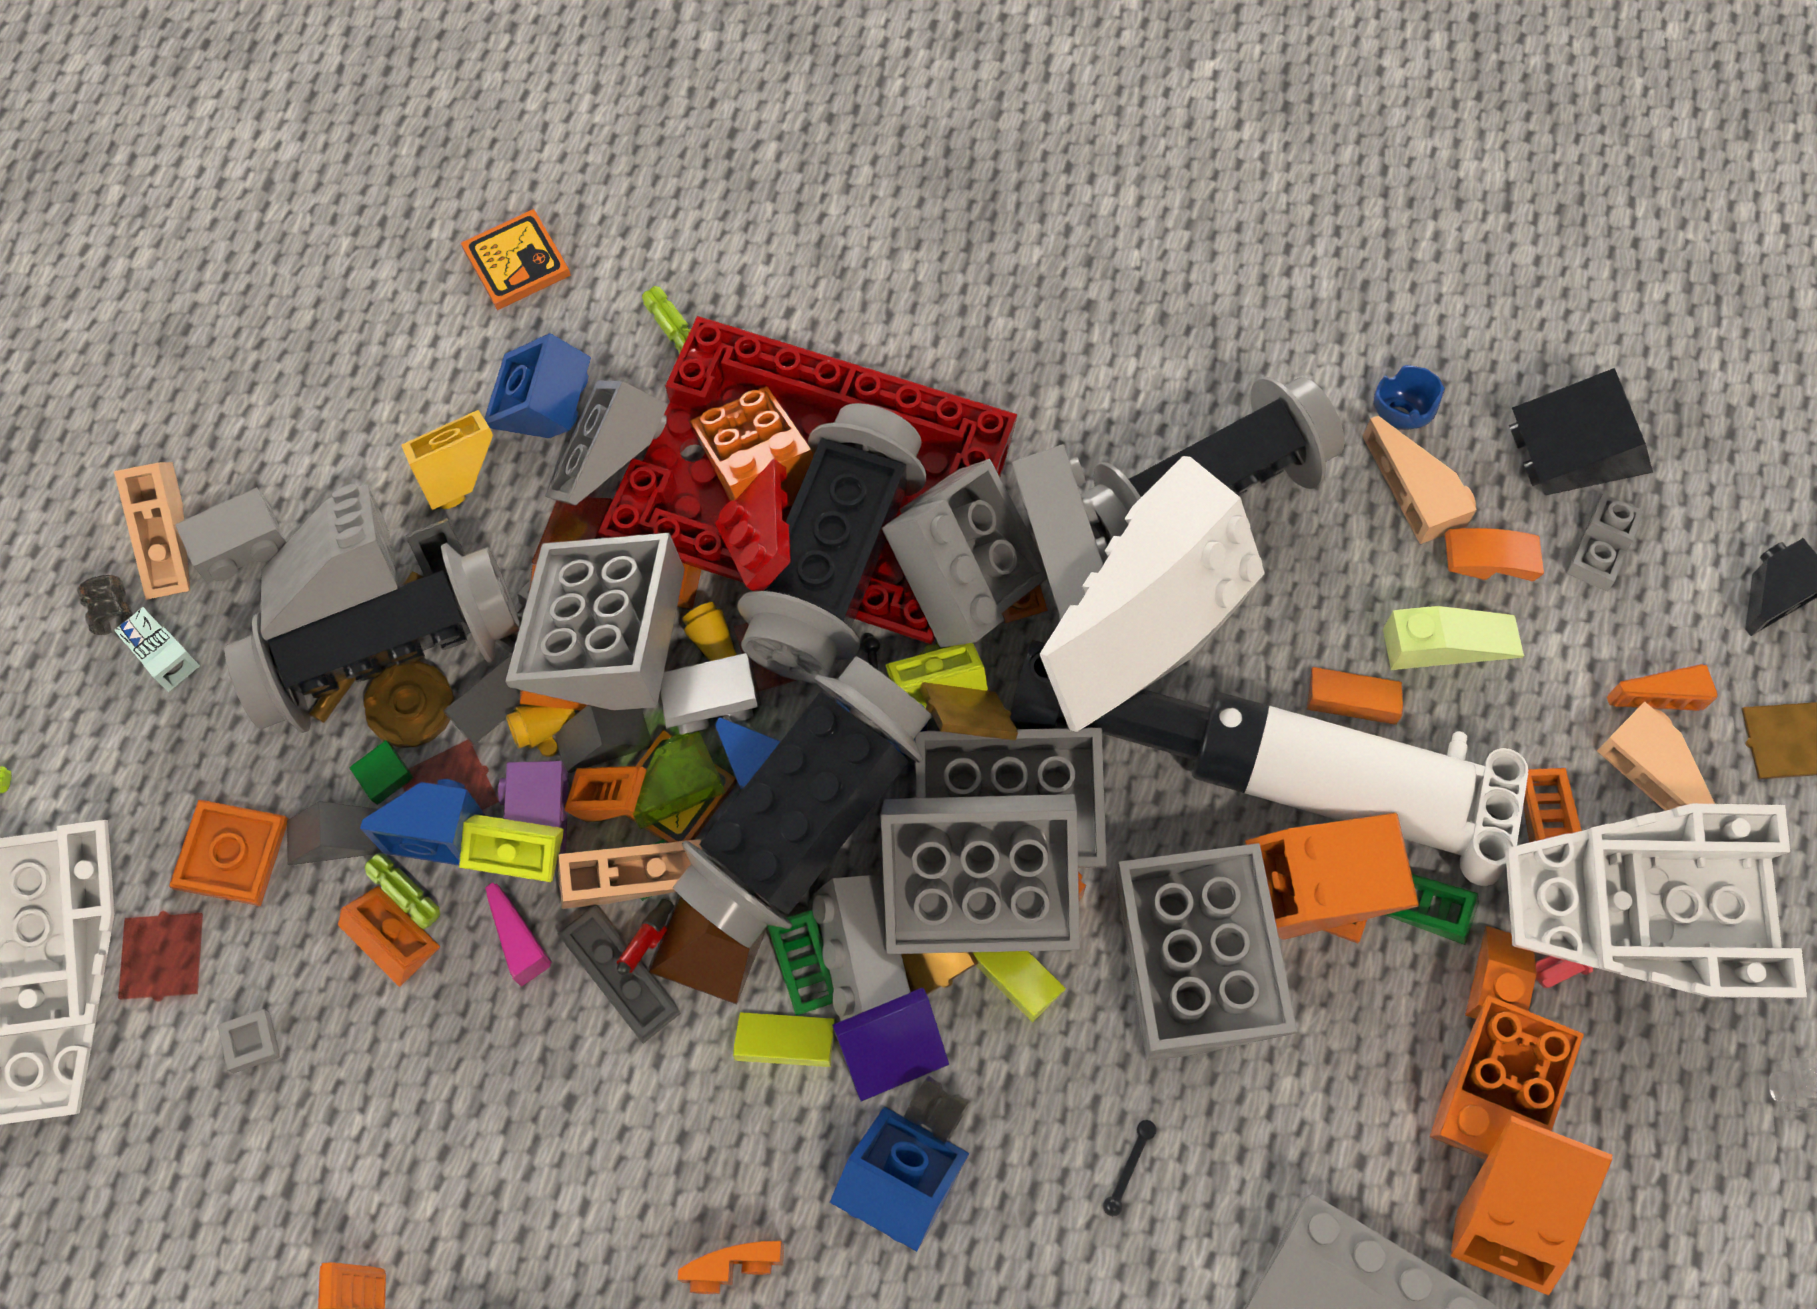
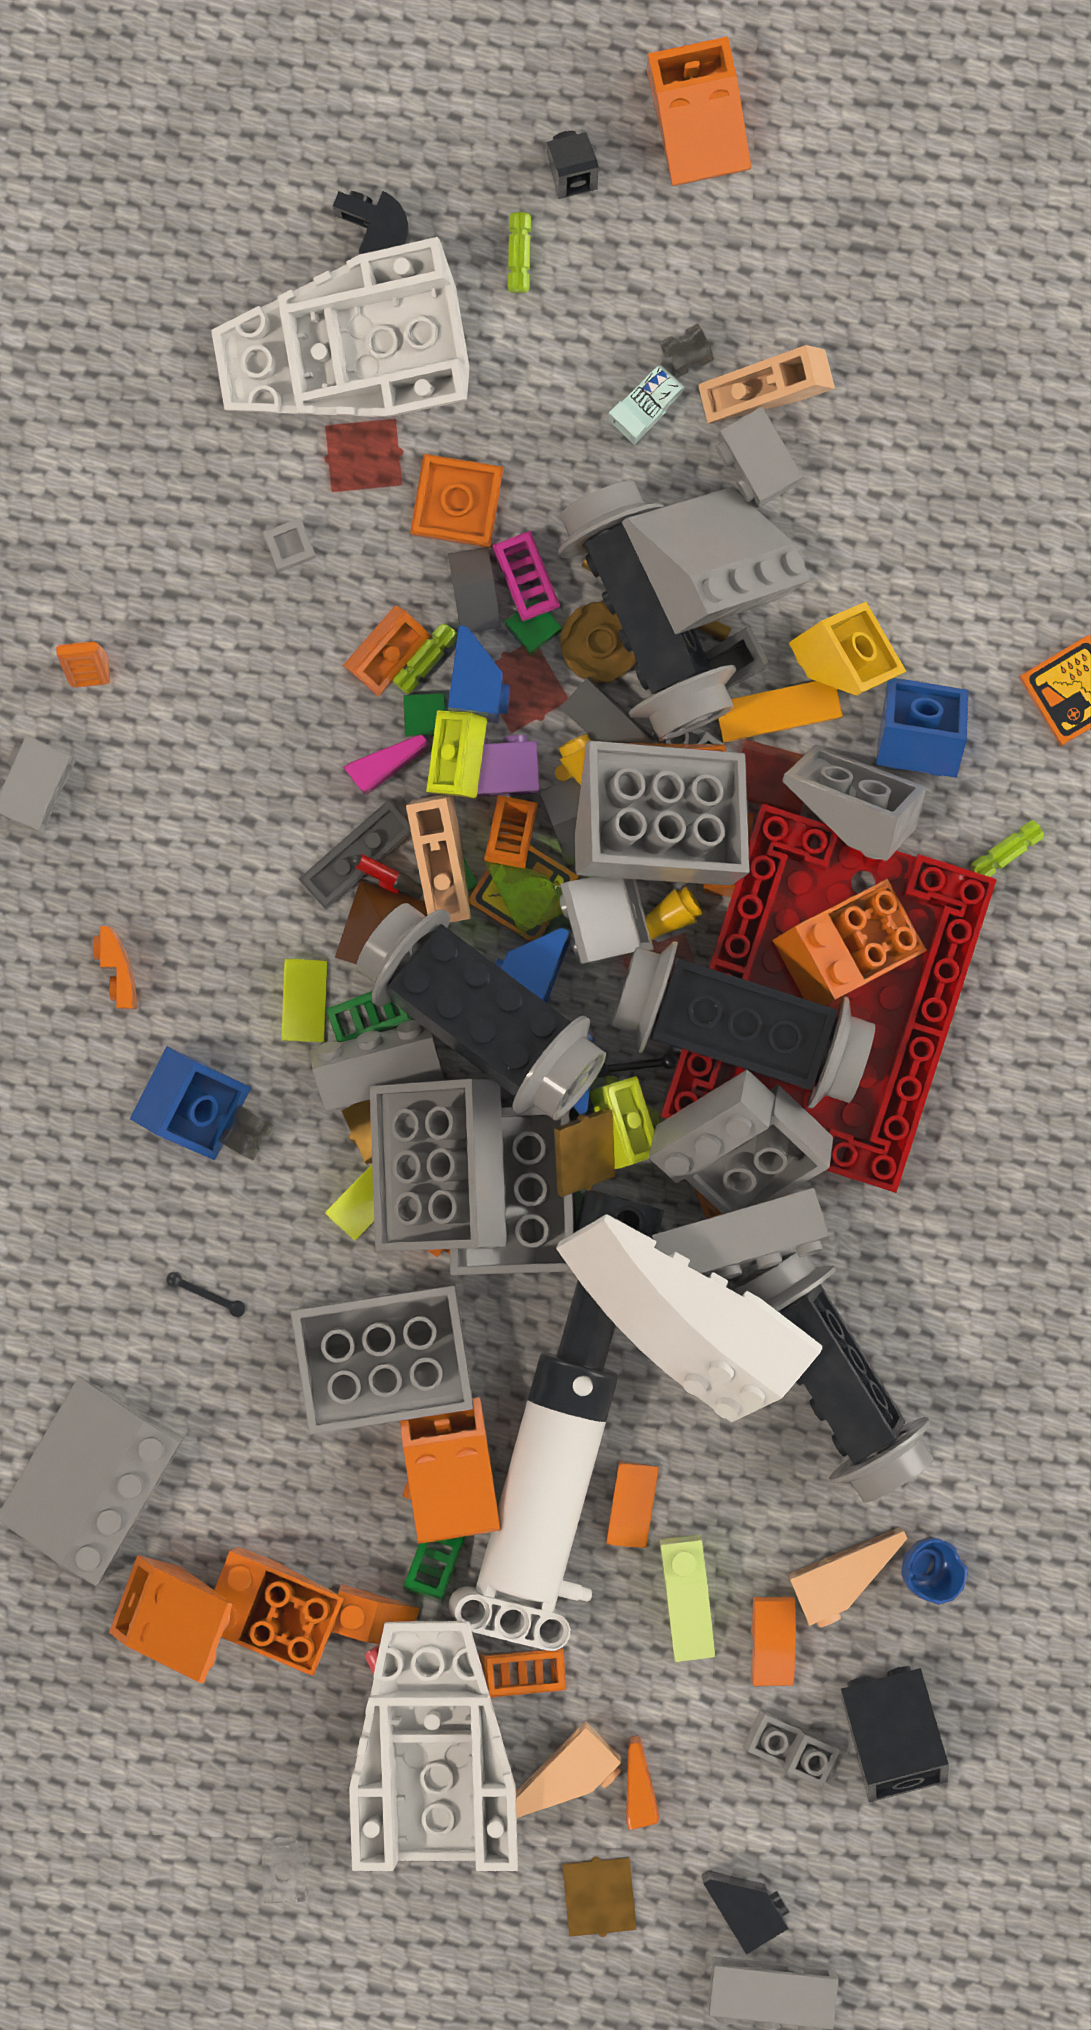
camera: 85 degrees right, 20 degrees up
red wing [715,458,790,591] -> none
dark purple tile [832,988,950,1102] -> none
none -> green tile [403,694,445,737]
none -> dark pink slope [492,531,560,622]
none -> light orange tile [717,681,843,743]

